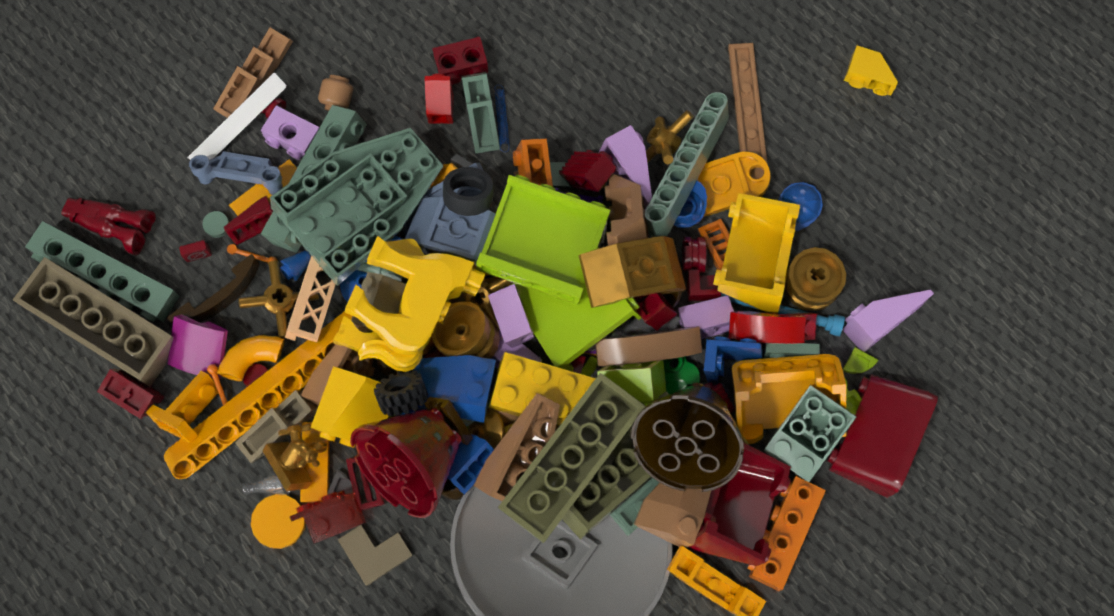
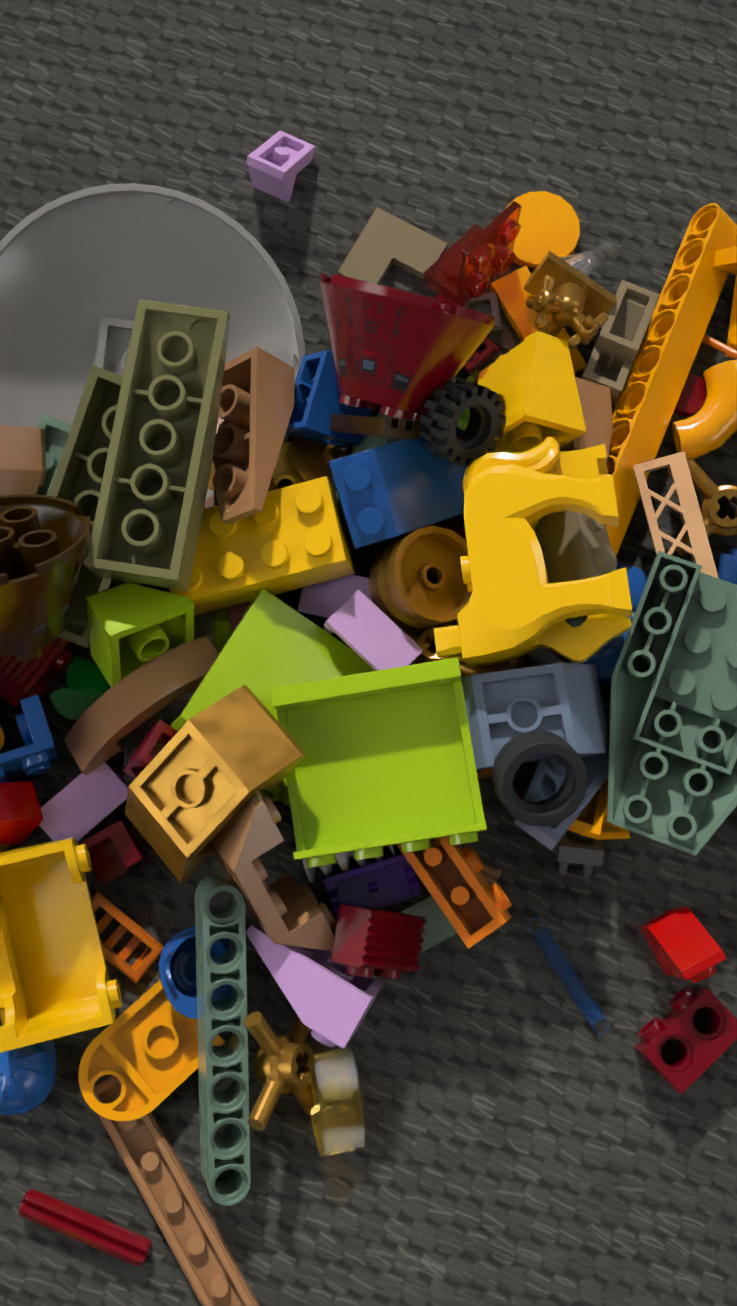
camera: 150 degrees right, 5 degrees up
sand green slope [461,72,500,154] -> none
dark red wheel [682,237,706,273] -> none
none -> dark red axle [18,1189,151,1267]
none -> clear yellow slope [309,1047,365,1157]

